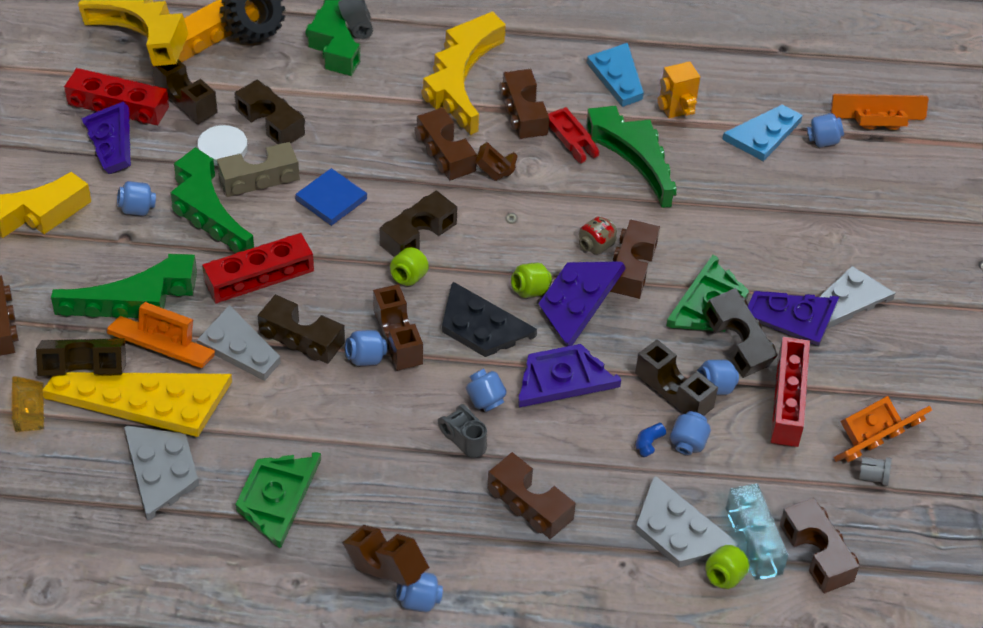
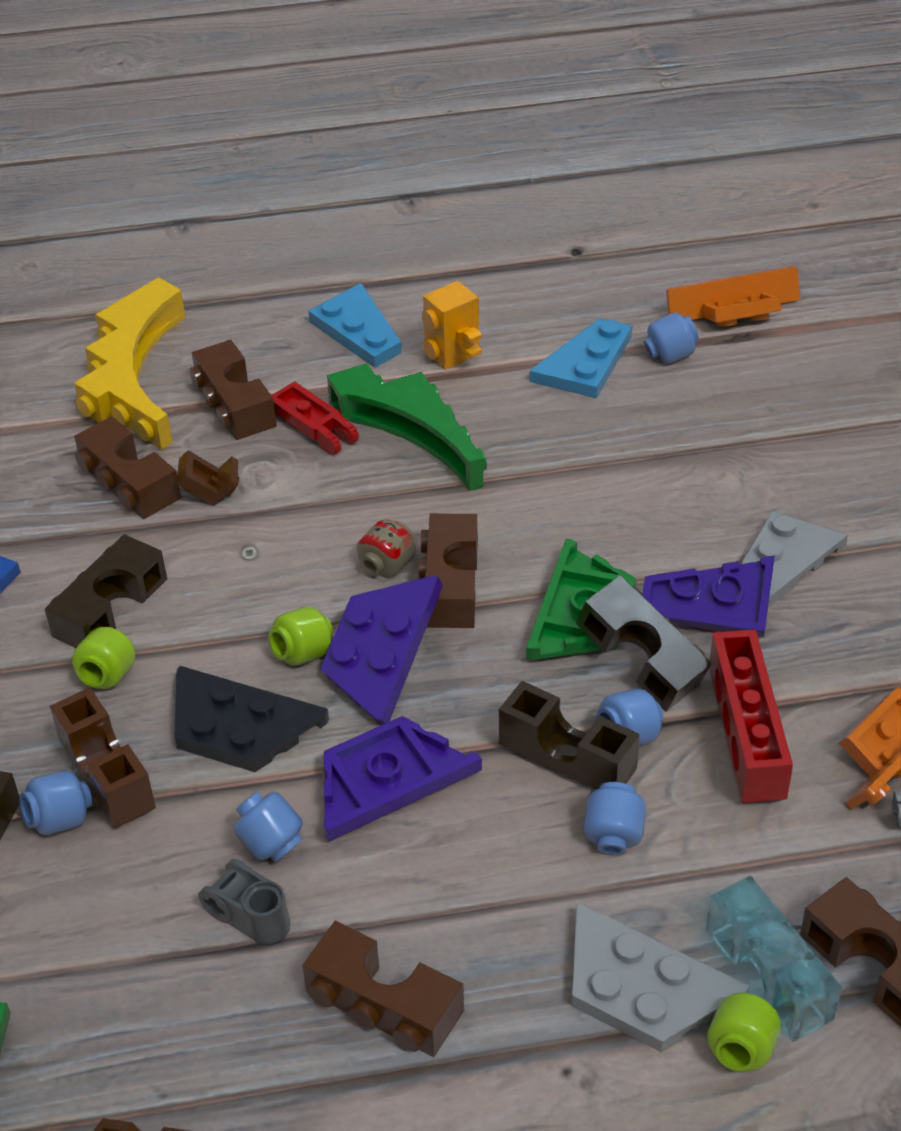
camera: 10 degrees left, 5 degrees down
blue arm [635,422,666,457] -> none

